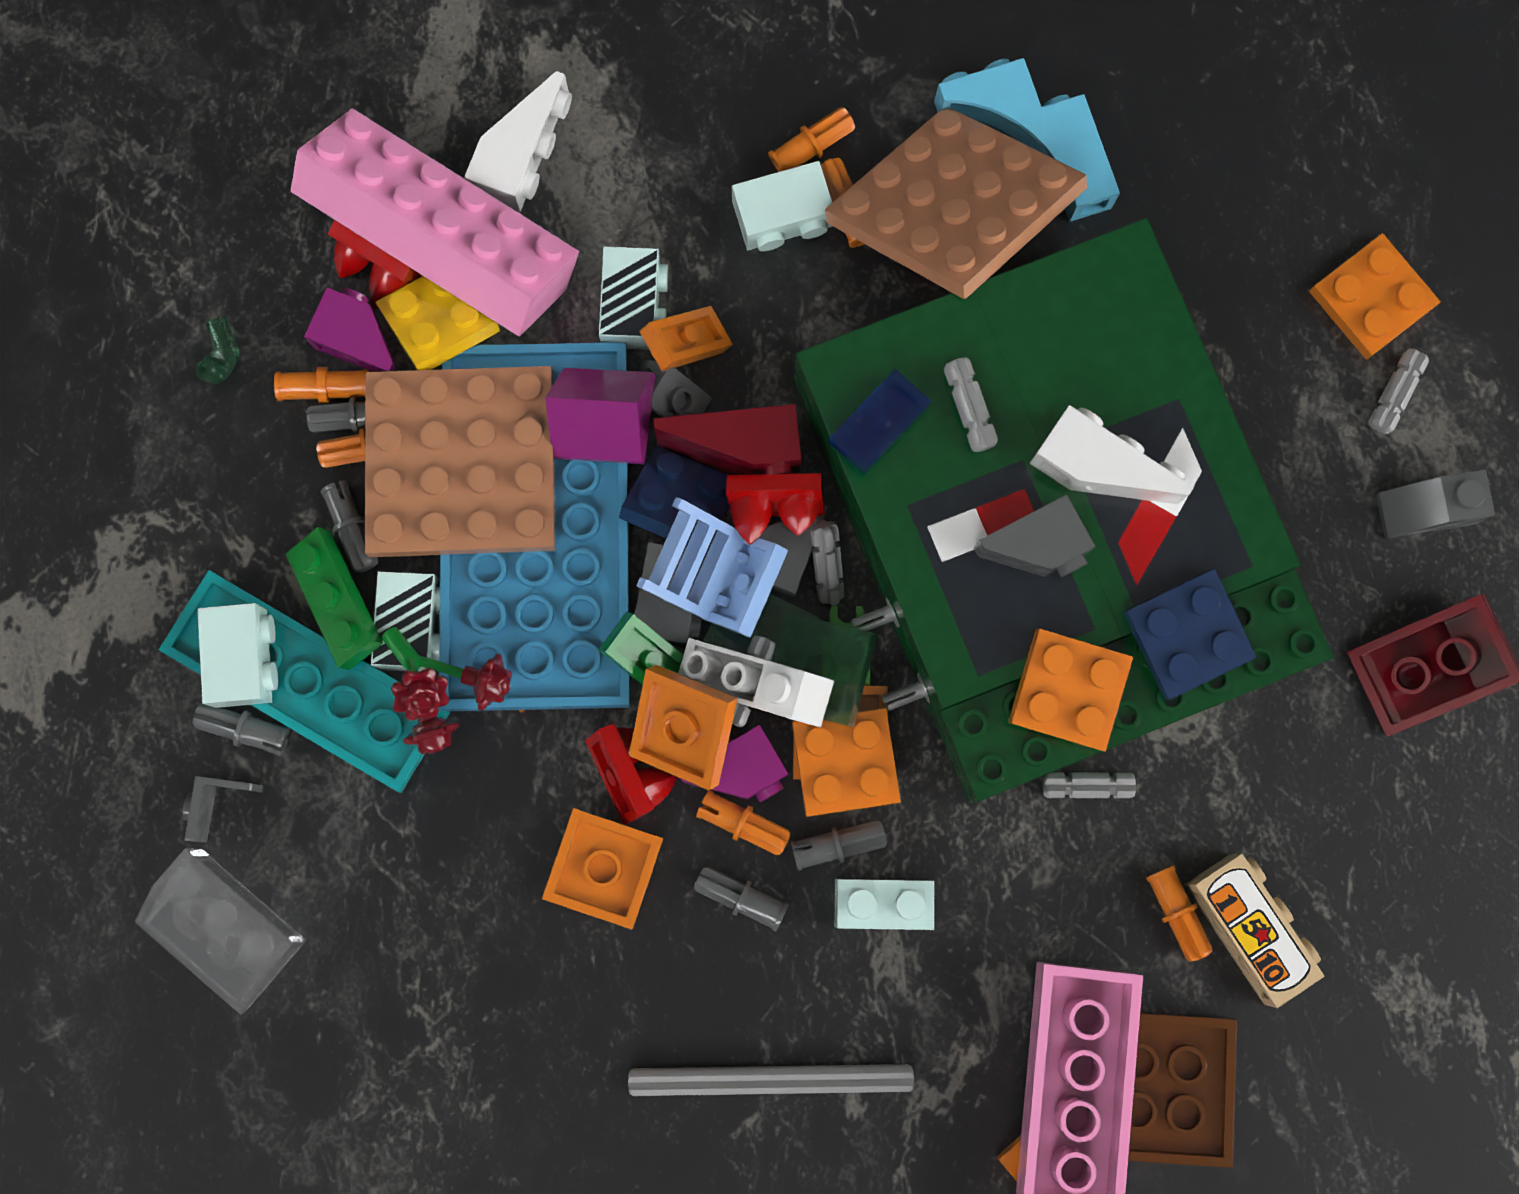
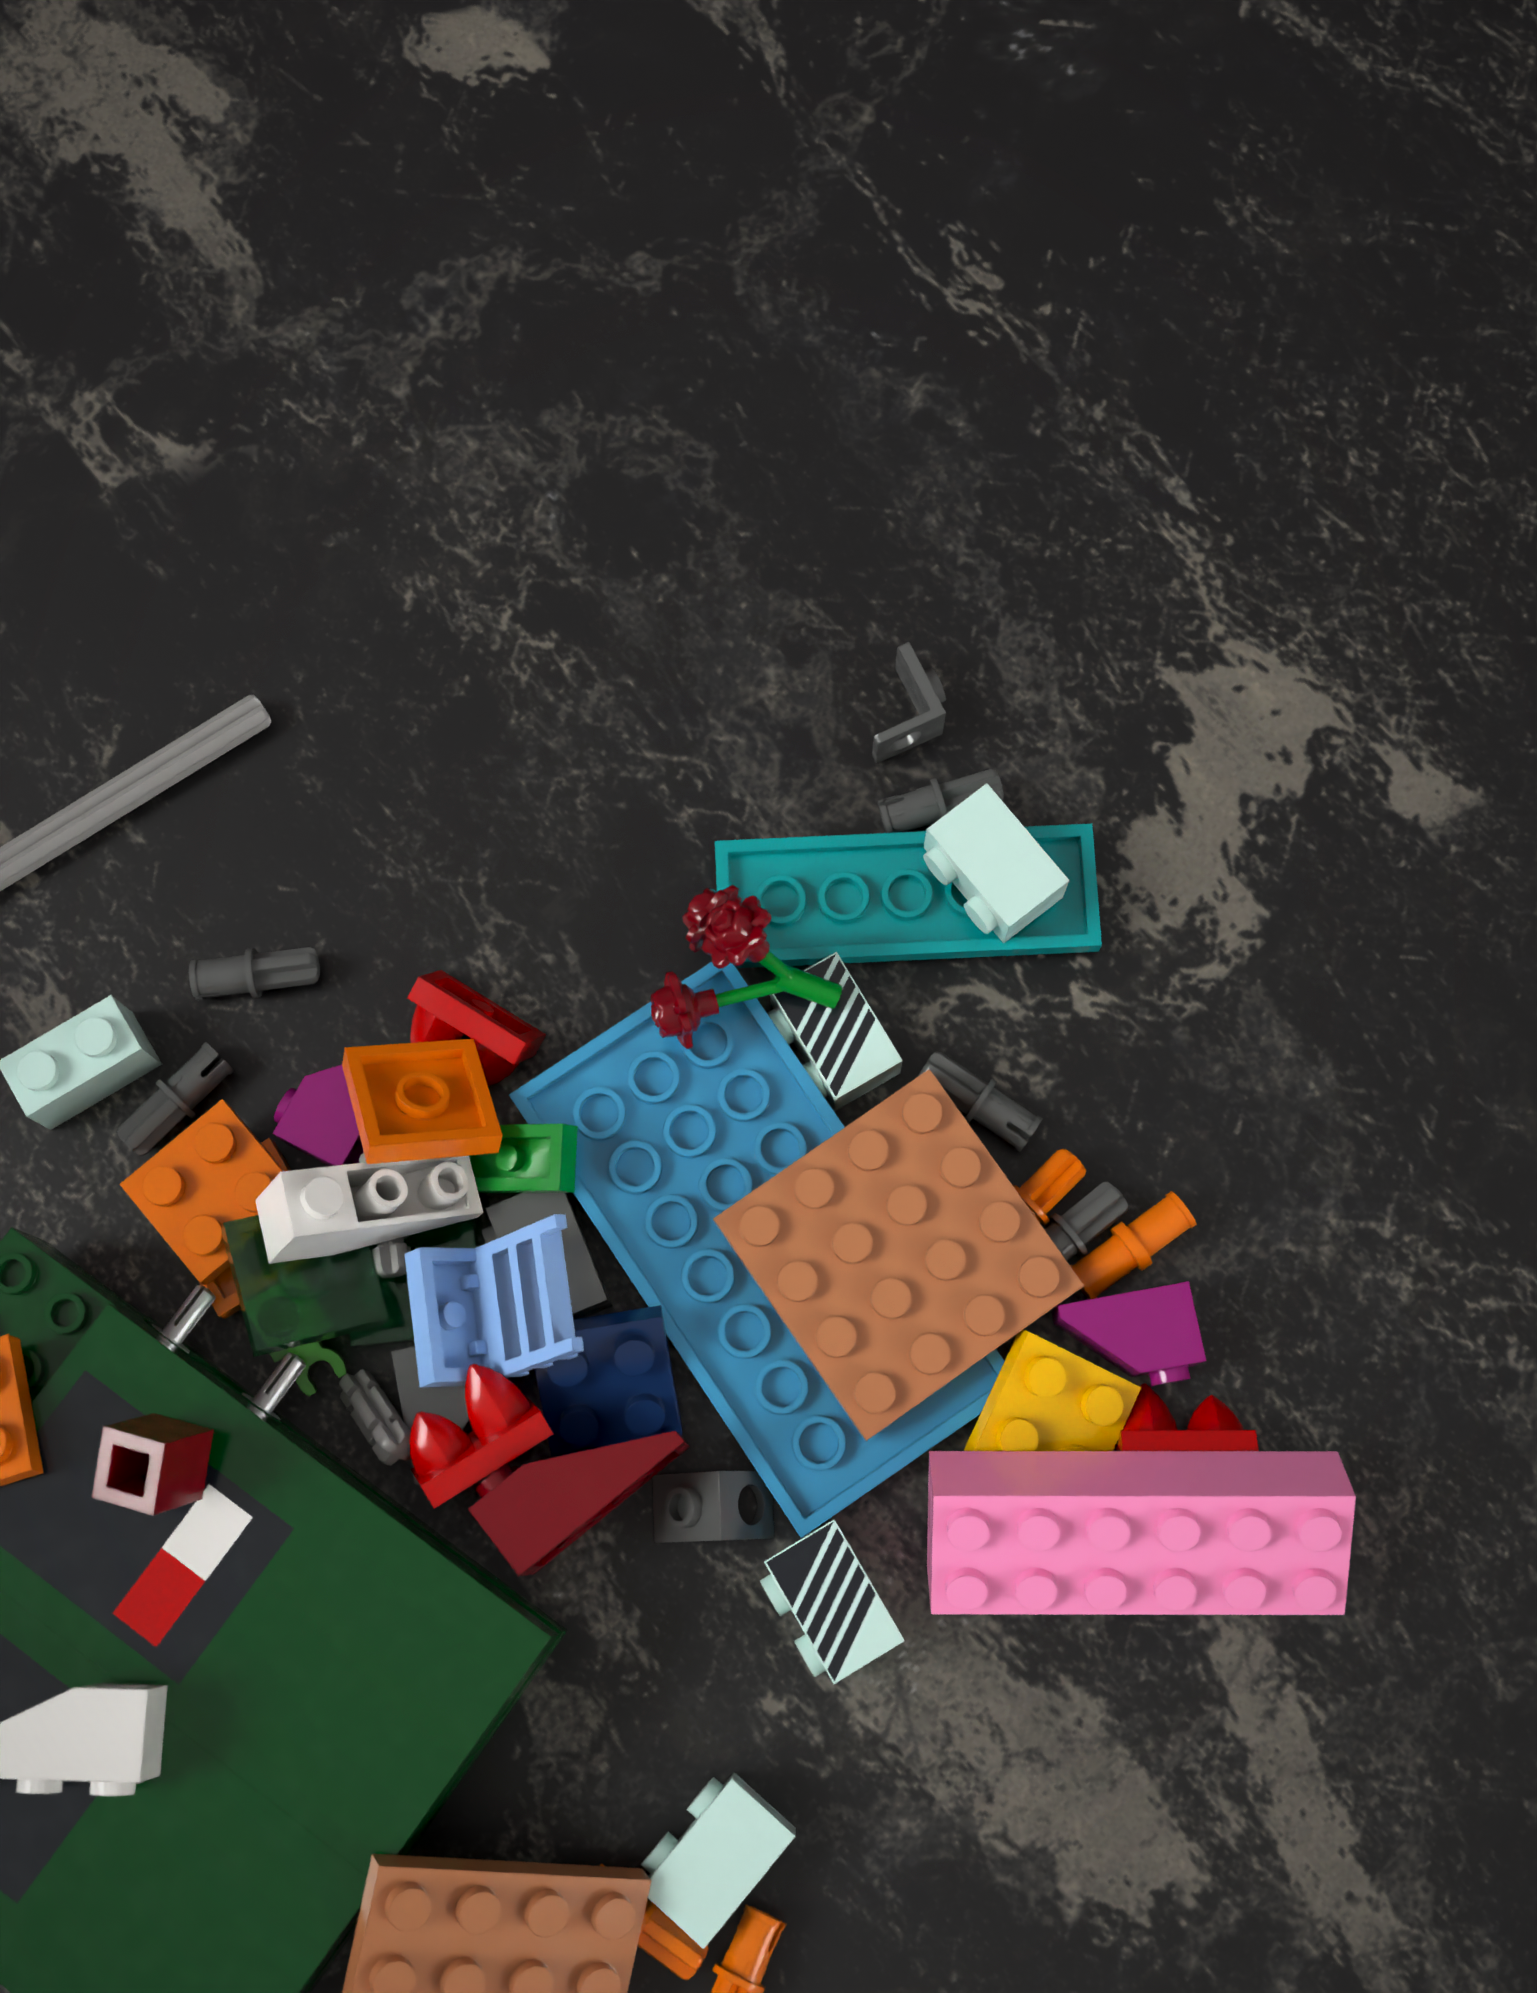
camera: 155 degrees right, 5 degrees down
clear slope [135,848,307,1015] -> none
clear green arm [196,317,240,384] -> none
green plate [286,527,383,670] -> none
white slope [464,71,572,211] -> none
orange plate [542,808,663,930] -> none
magenta slope [545,368,655,464] -> none
orange plate [639,306,733,371] -> none
orange axle [696,790,790,855] -> none
clear blue plate [828,369,931,475] -> none
light grey axle [944,357,998,452] -> none
dark grey slope [974,495,1096,578] -> none
none -> dark red brick [92,1413,214,1515]

